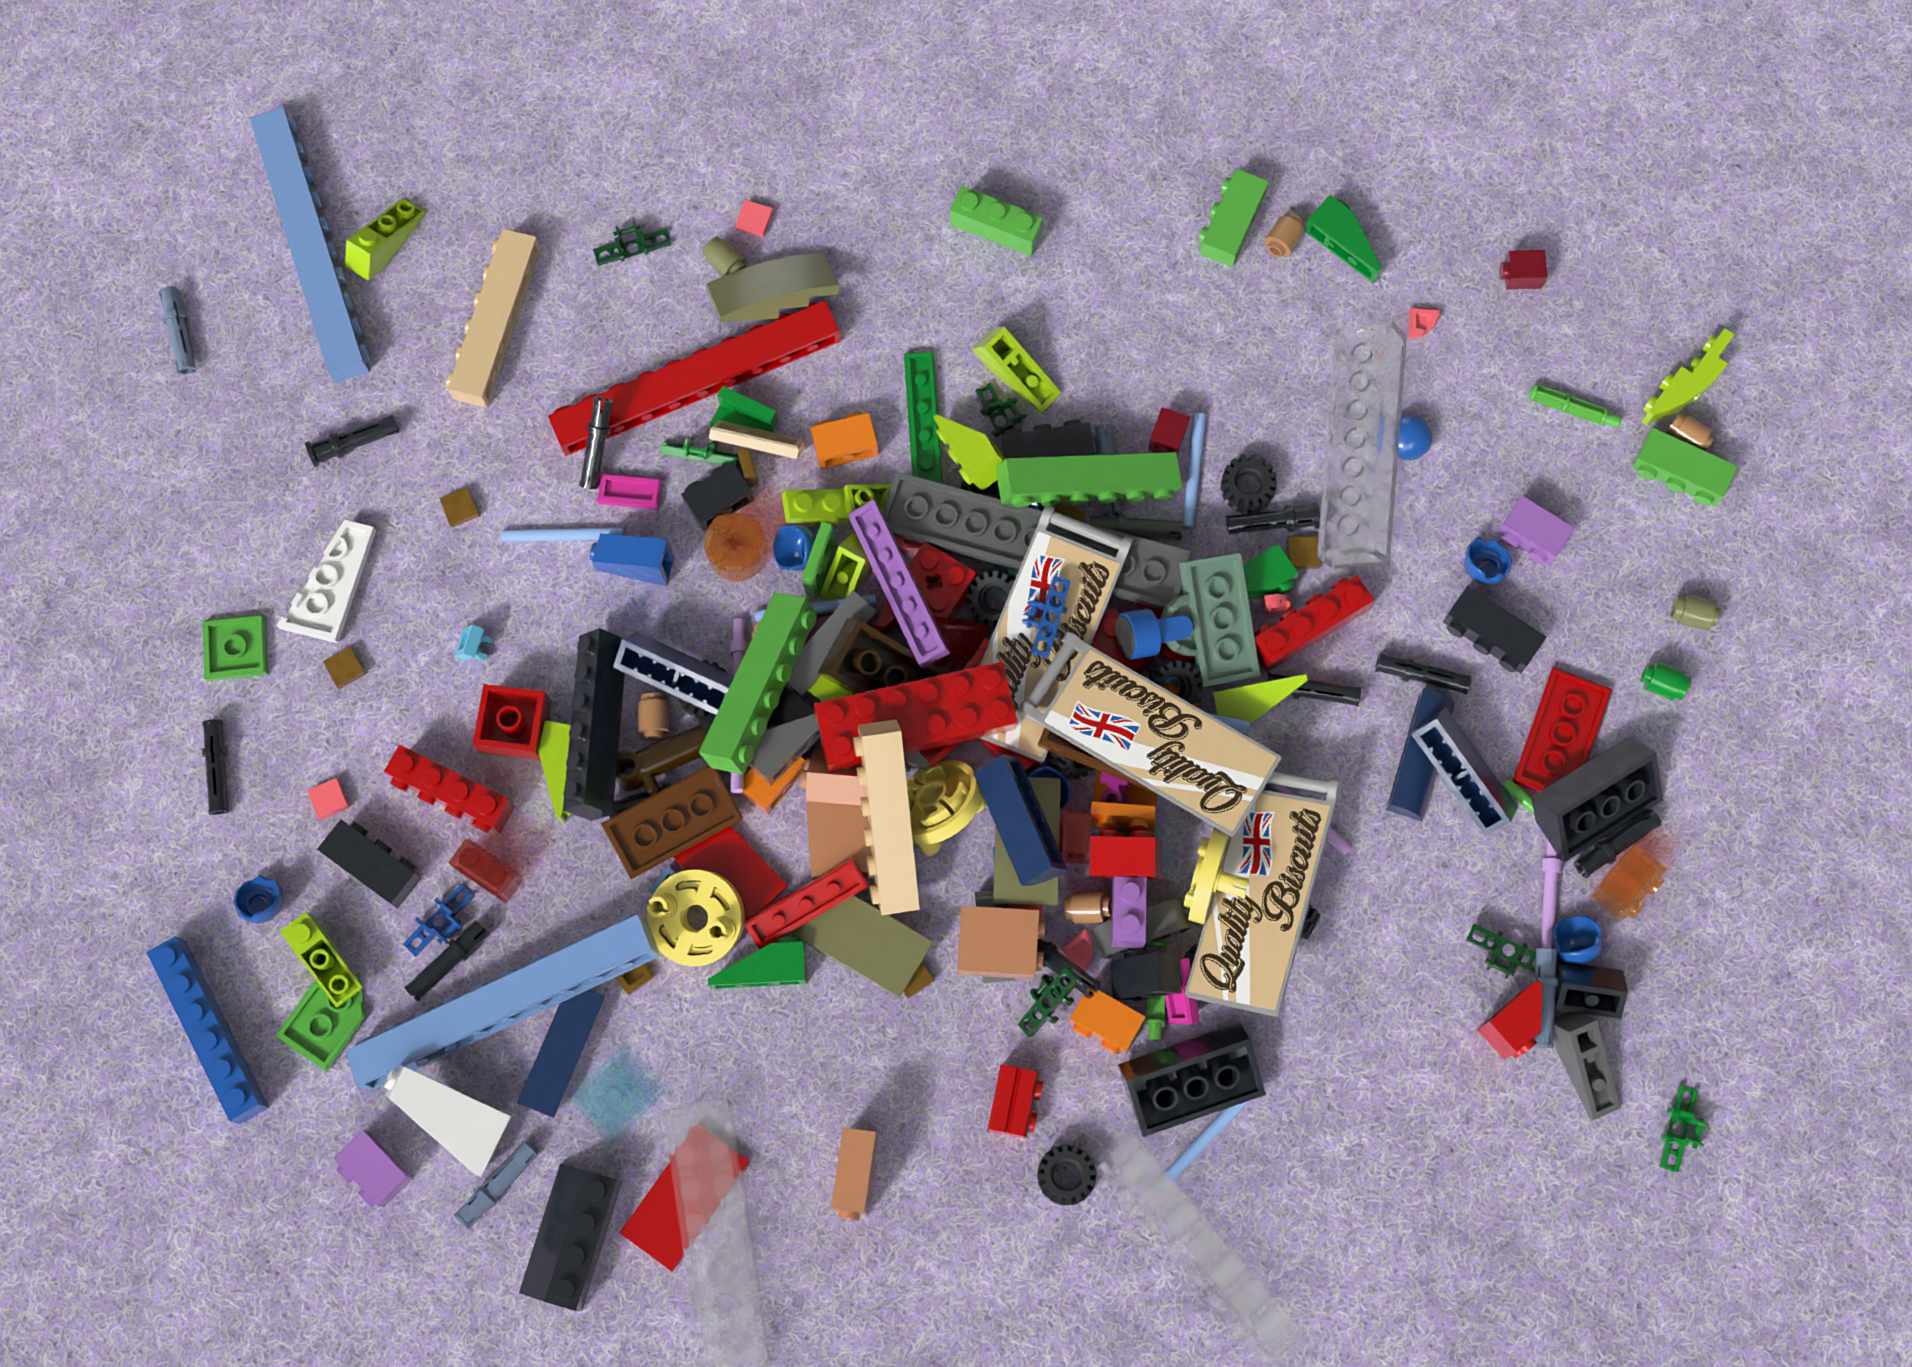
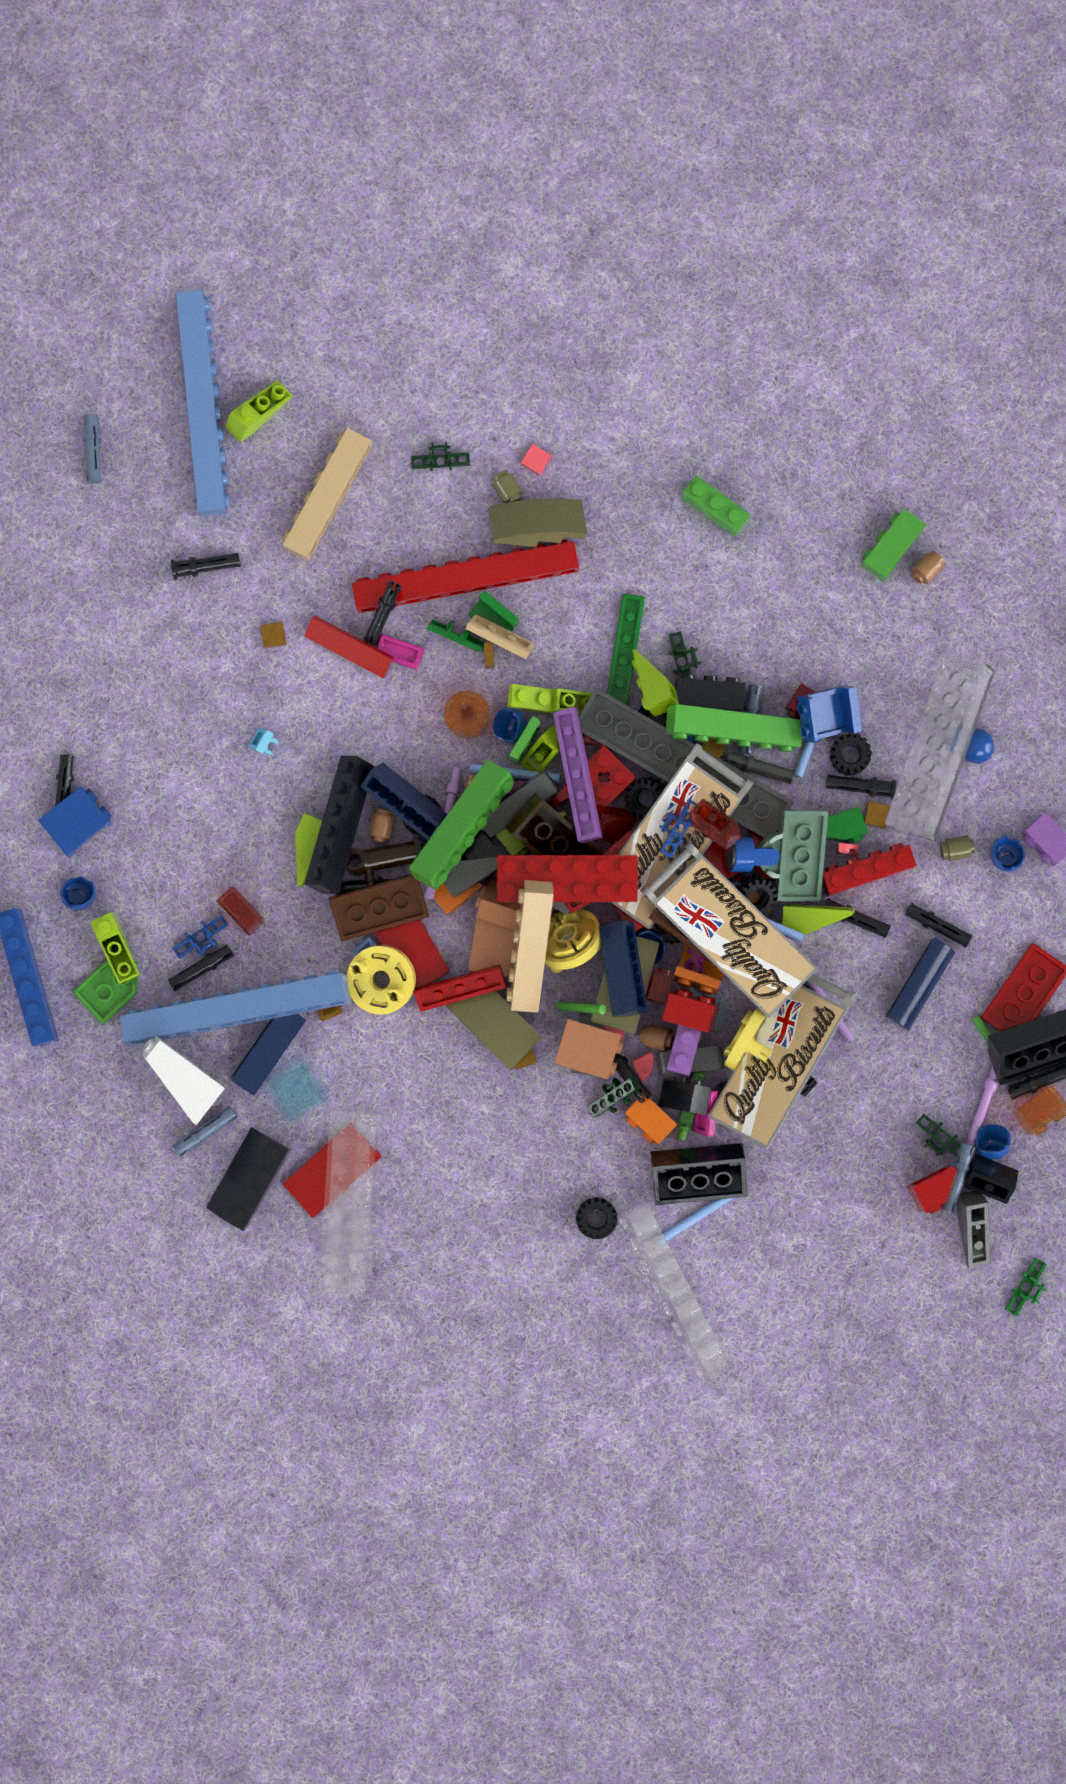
camera: 15 degrees right, 10 degrees up
bright green tile [202,614,268,682] -> none
white wing [277,520,376,643] -> none
coral tile [307,778,350,820] -> none
black brick [317,819,421,909] -> none
pearl gold tile [323,646,366,689] -> none
medium lavender brick [333,1130,413,1207] -> none
red brick [384,744,516,834] -> none
red brick [472,684,552,761] -> none
light blue bar [501,527,624,542] -> none
blue slope [590,533,675,586] -> none
black brick [681,462,754,532] -> none
green slope [708,937,807,989] -> none
orange brick [810,412,879,470] -> none
nougat brick [831,1127,879,1221] -> none
lime slope [971,326,1062,414] -> none
red brick [988,1064,1044,1139] -> none
green slope [1304,195,1382,283] -> none
coral tile [1408,308,1440,339] -> none
dark blue brick [1411,706,1518,836] -> none
black brick [1443,585,1547,674] -> none
none -> blue panel [38,786,112,858]
none -> red tile [304,615,394,678]
none -> bright green bar [556,1001,606,1014]
none -> clear red brick [689,799,741,850]
none -> blue panel [797,685,862,743]
none -> olive brick [940,835,975,861]

